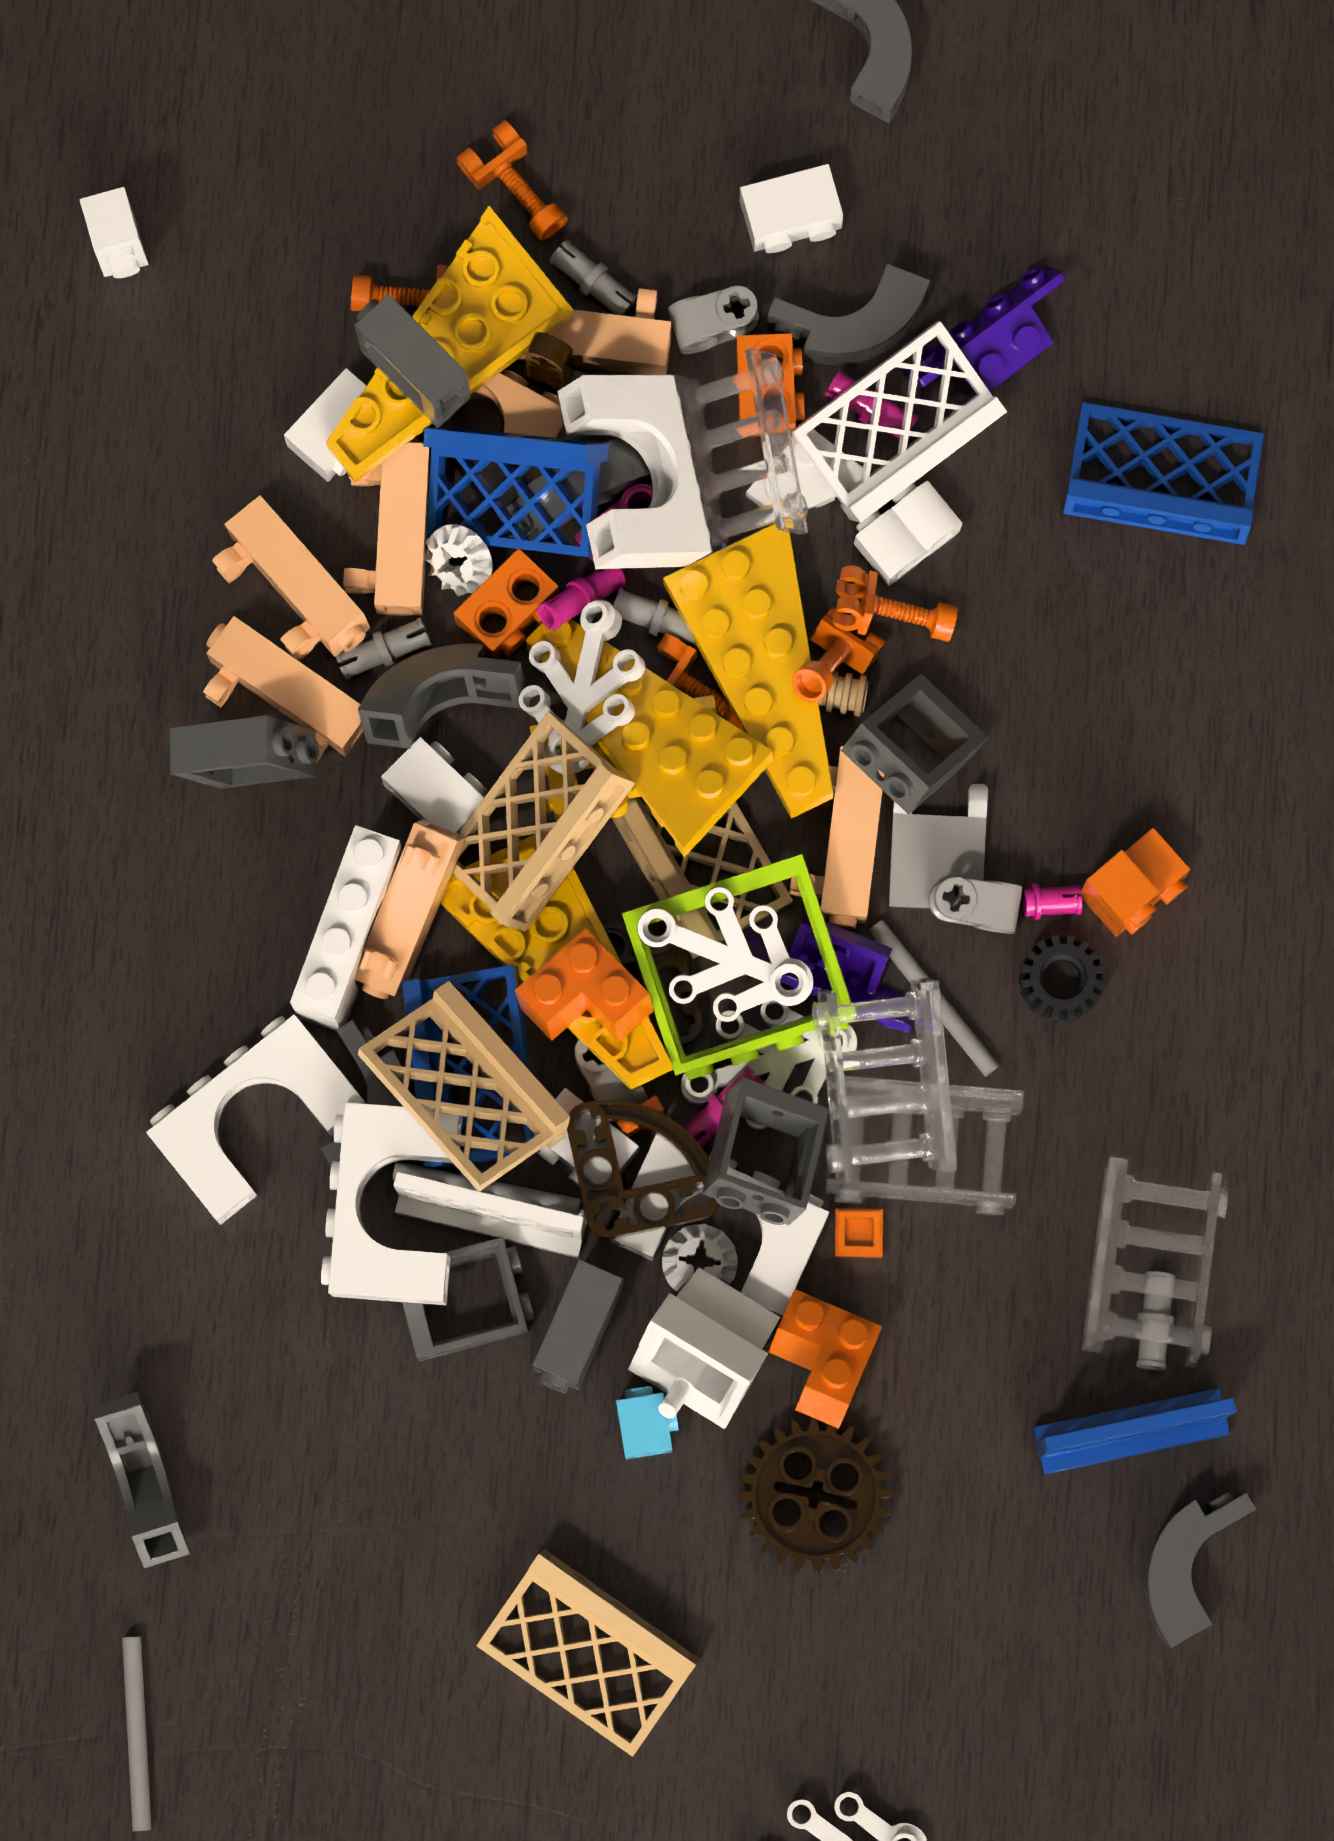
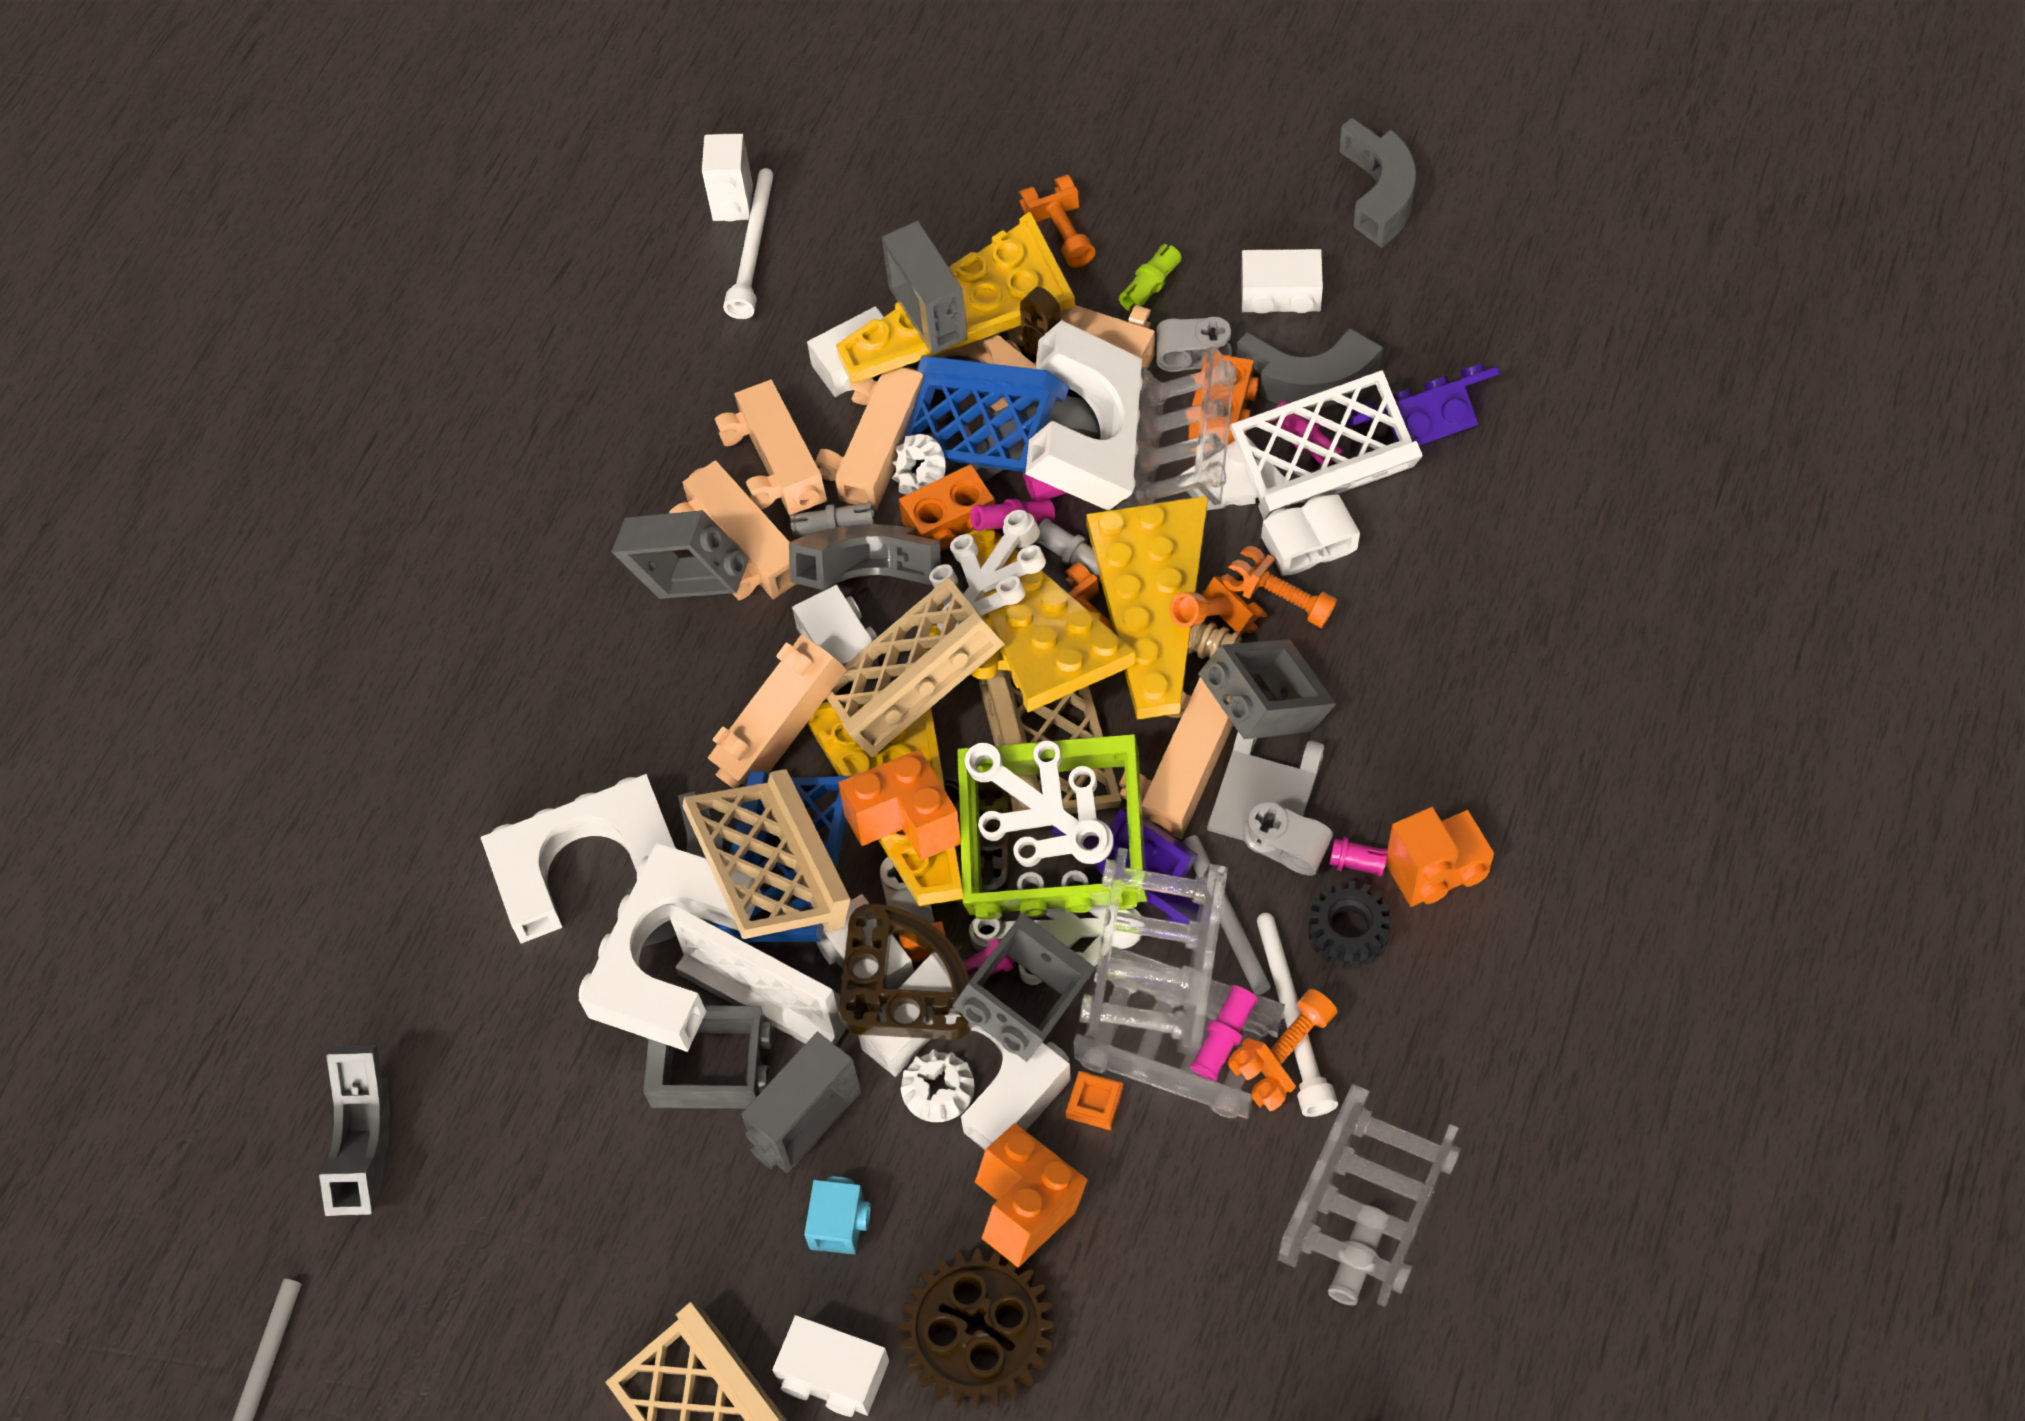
camera: 20 degrees right, 20 degrees down
white arch [290,825,403,1032] -> none
light grey pin [549,239,638,316] -> none
white piece [628,1267,780,1429] -> none
blue fence [1033,1388,1236,1475] -> none
blue fence [1063,402,1264,545] -> none
none -> white piece [723,168,773,319]
none -> white brick [772,1315,889,1417]
none -> lime pin [1119,244,1181,312]
none -> dark pink pin [1189,985,1259,1081]
none -> orange bar [1228,989,1337,1111]
none -> white piece [1257,913,1338,1117]

